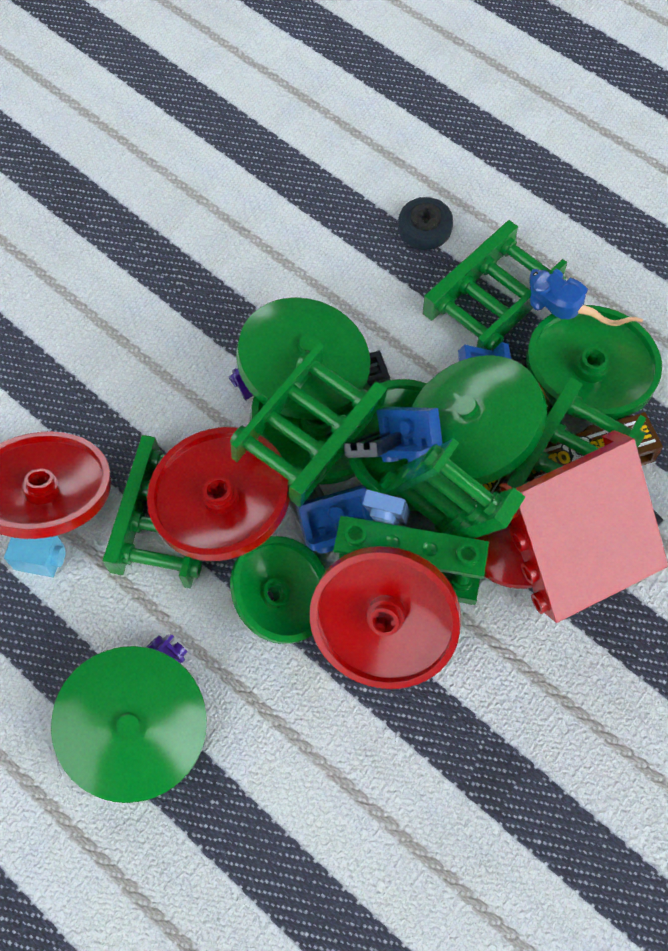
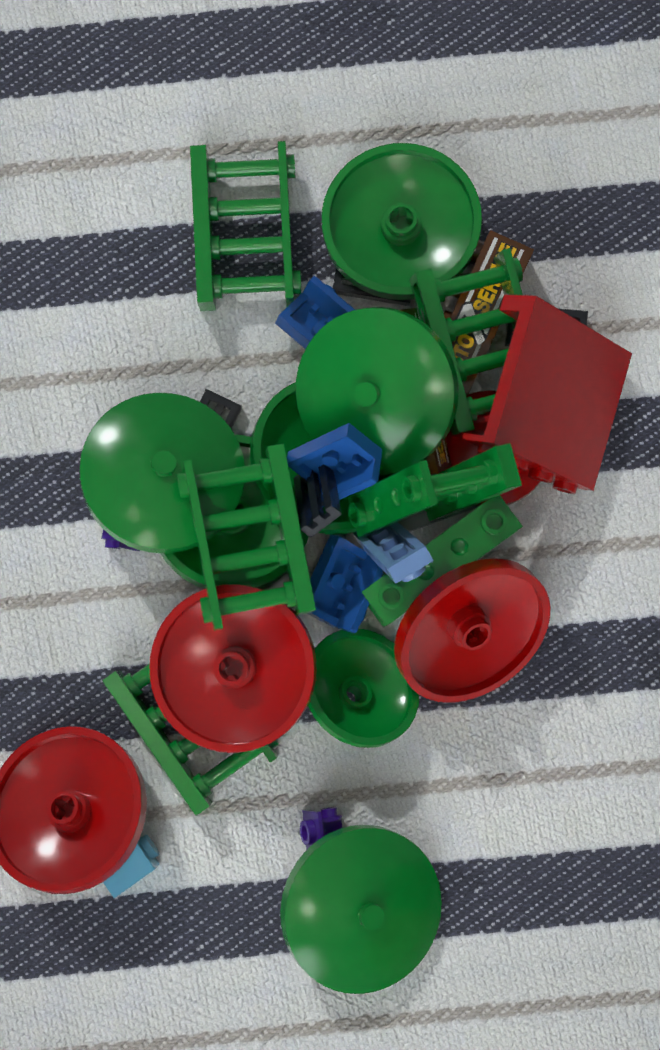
camera: 50 degrees left, 20 degrees up
black wheel [398,197,453,250] -> none
blue animal [529,269,643,326] -> none

